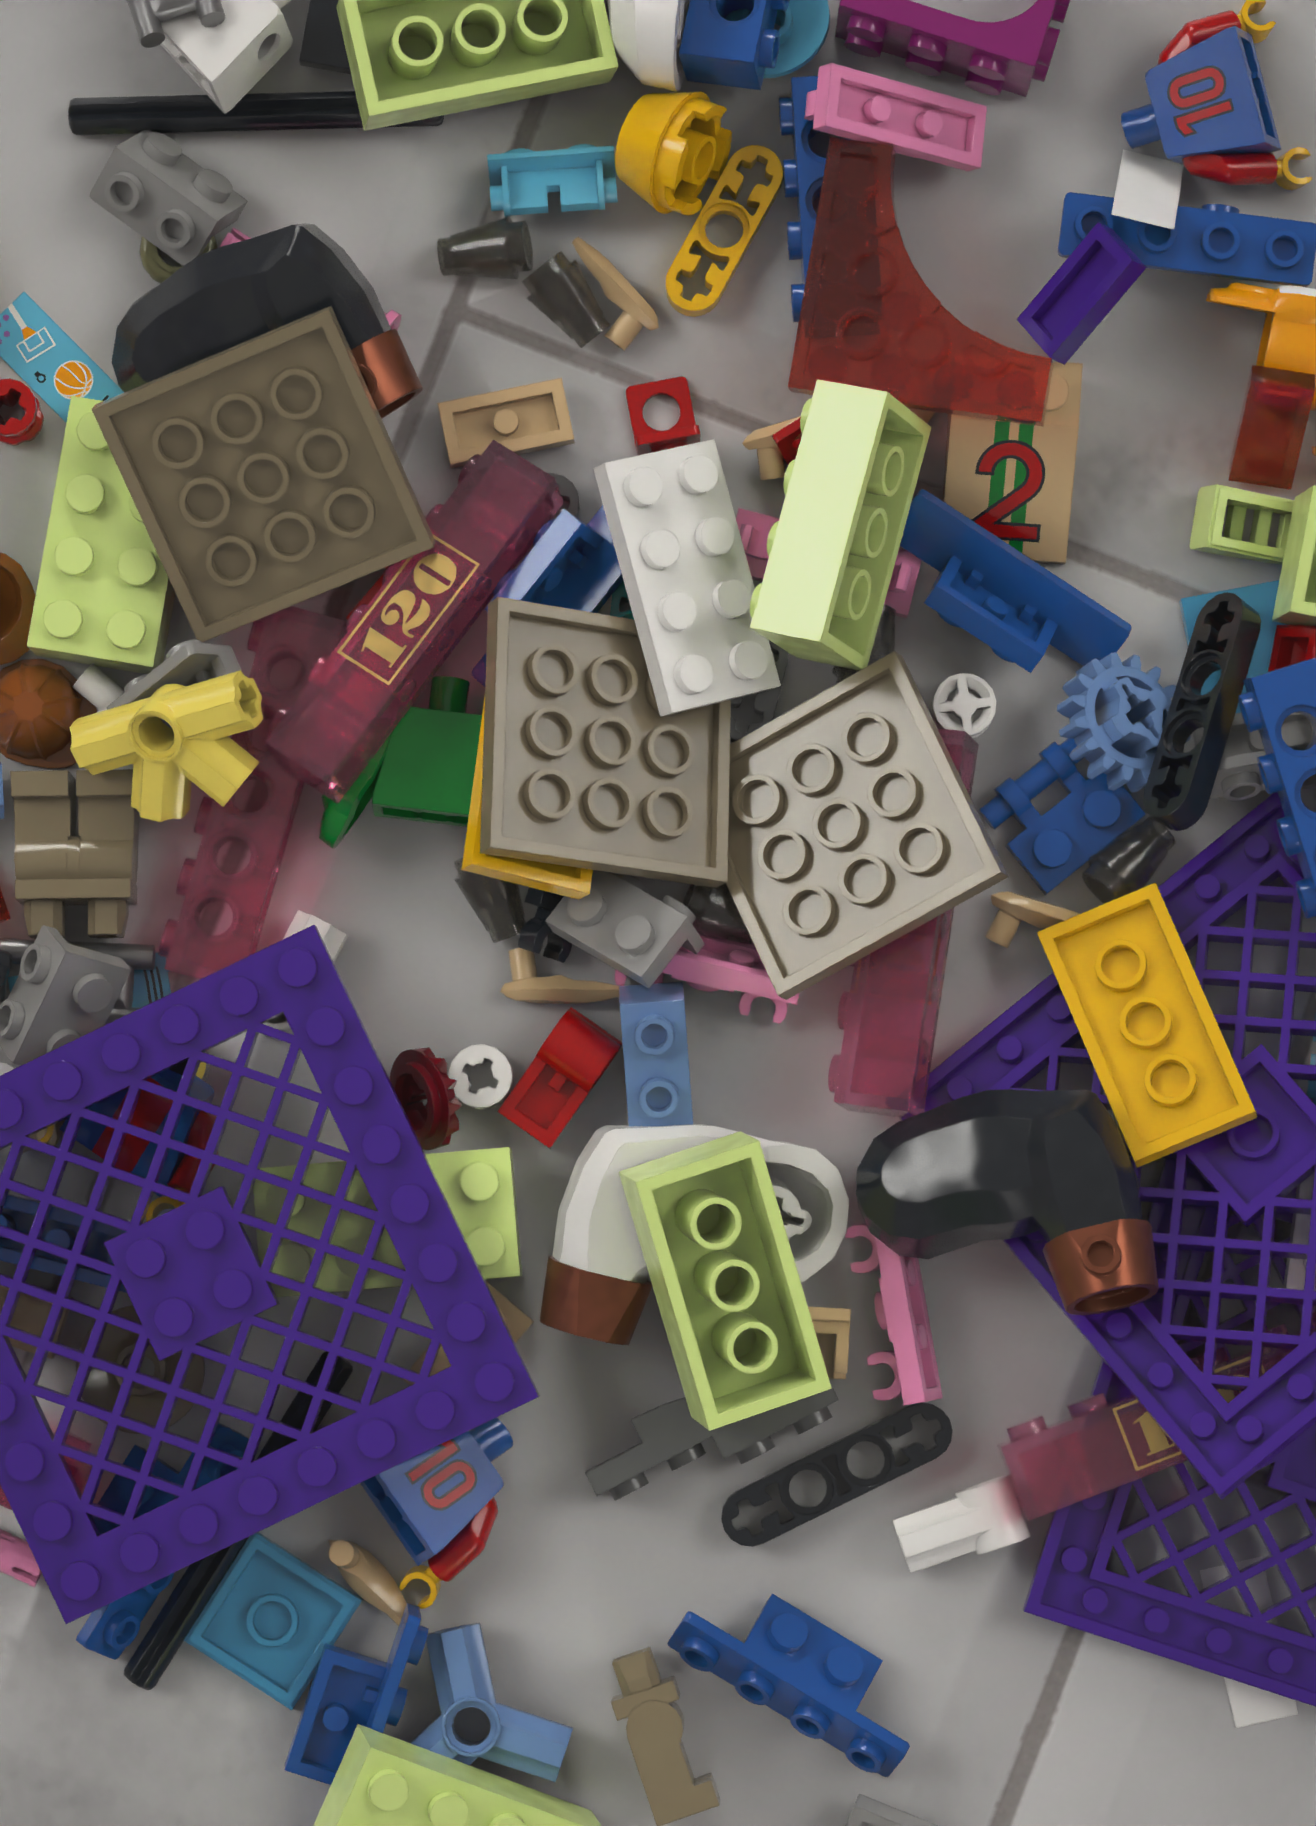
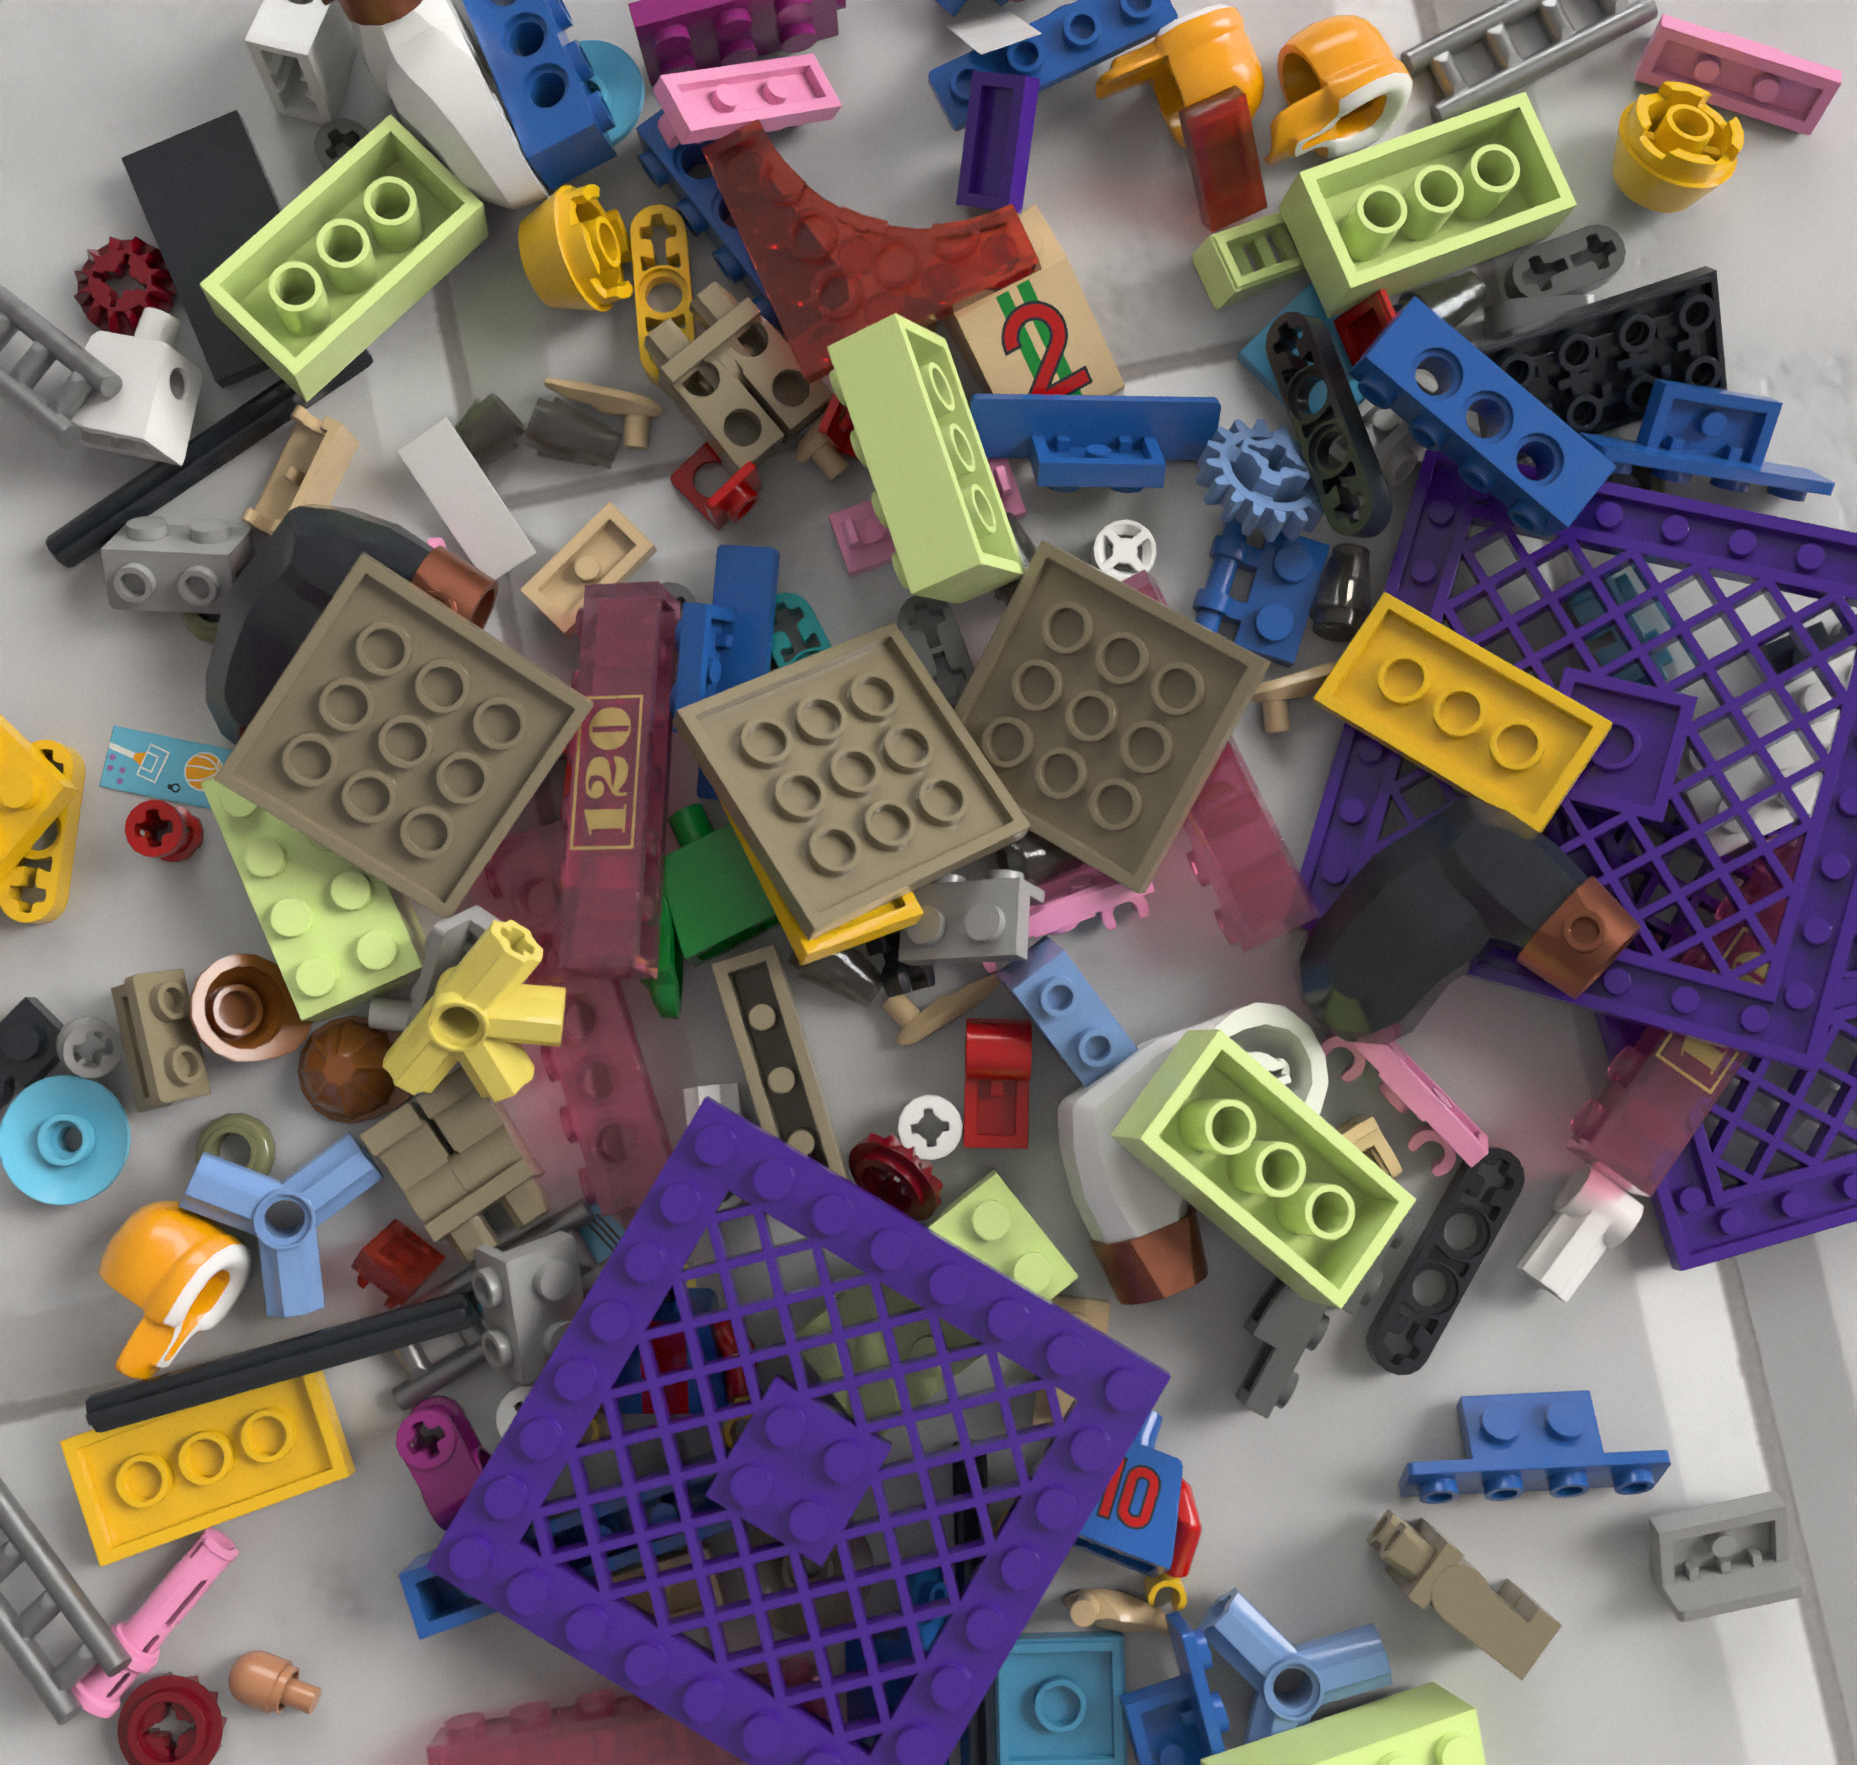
camera: 40 degrees left, 0 degrees up
medium azure hinge [487,144,618,217] -> none
white plate [593,439,781,717] -> none
none -> tan hinge [241,405,360,537]
none -> white sticker [397,417,537,580]
none -> dark tan hips [644,281,833,477]
none -> dark tan brick [711,945,851,1181]

